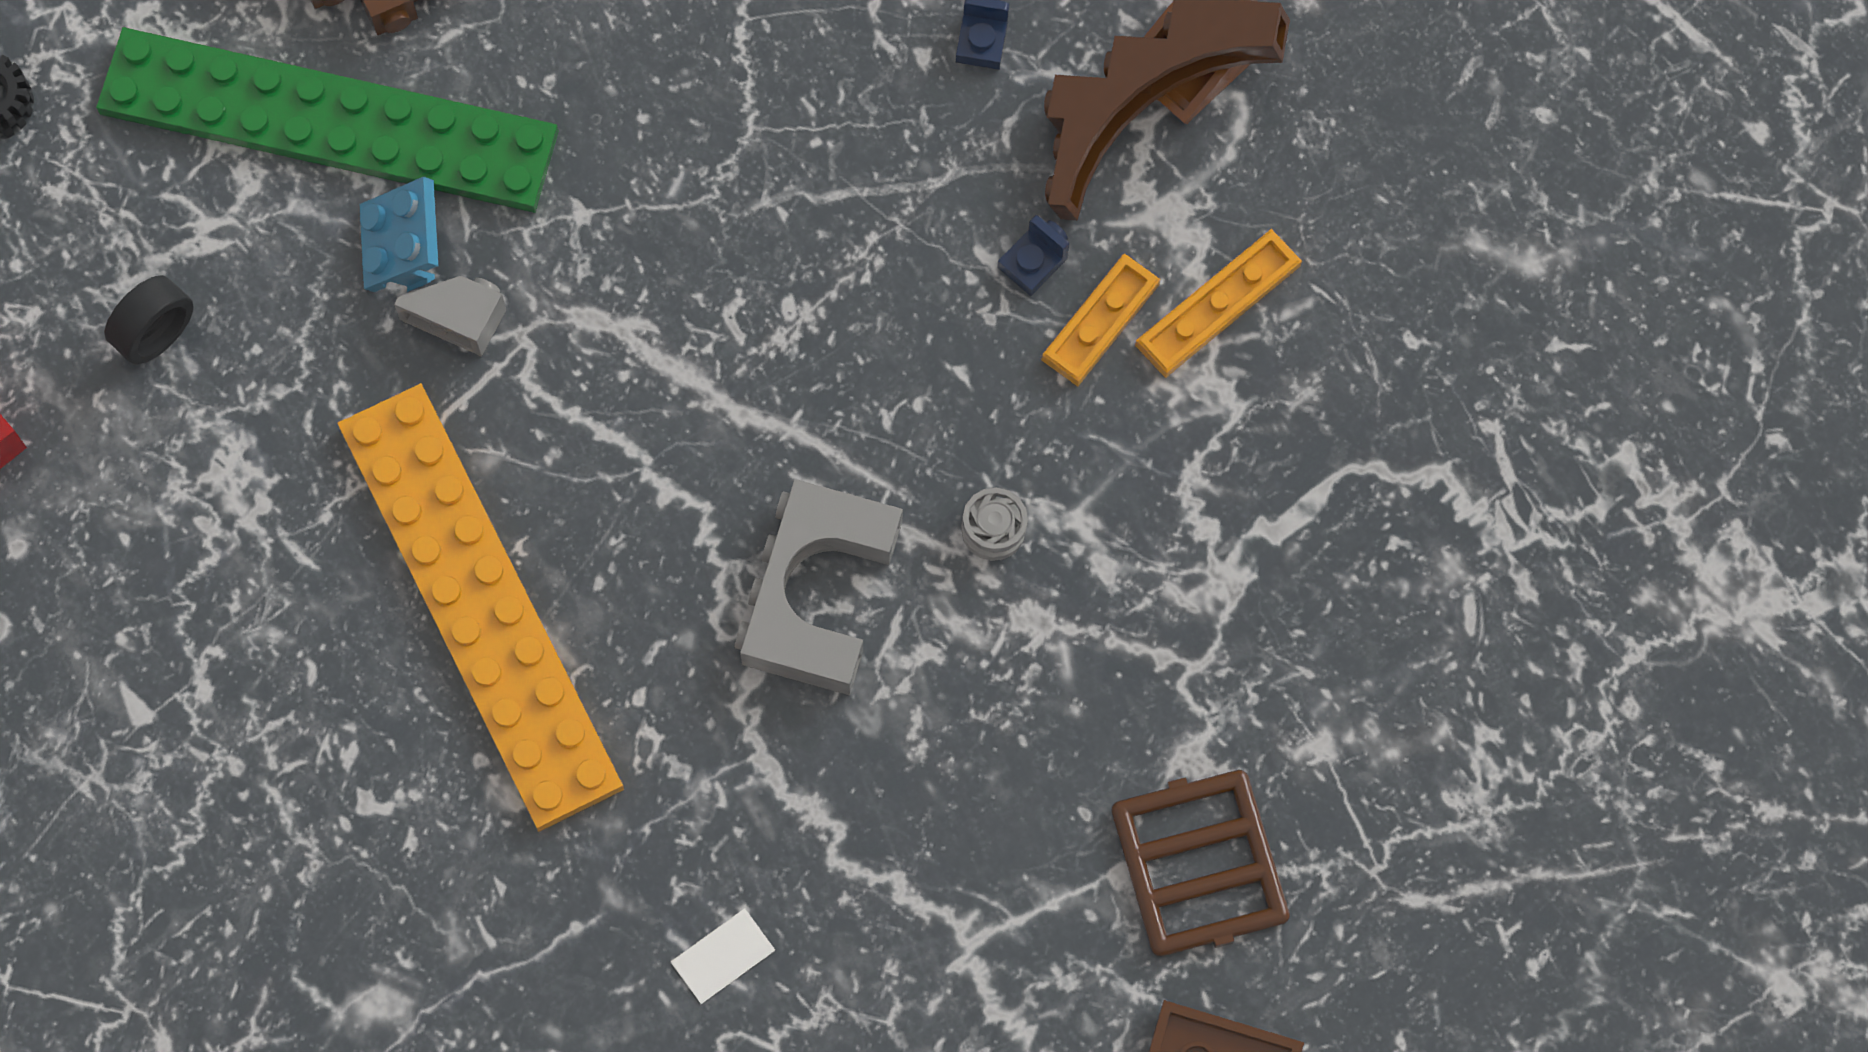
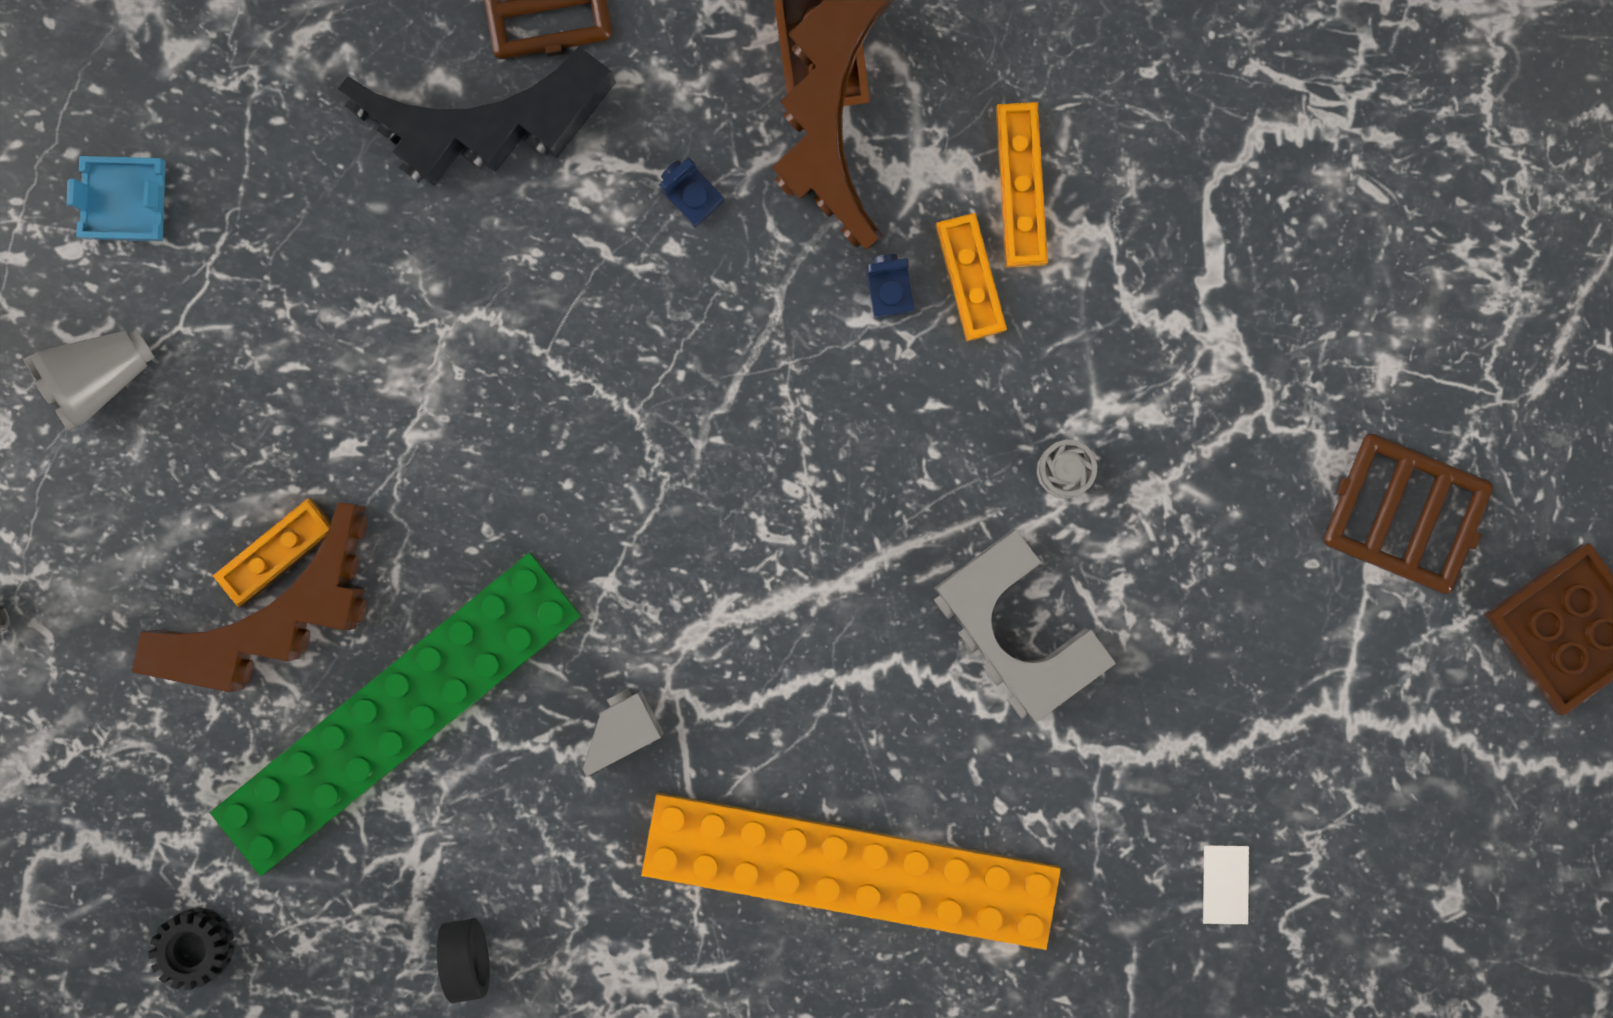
camera: 50 degrees left, 15 degrees up
dark azure piece [360,177,438,292] -> none

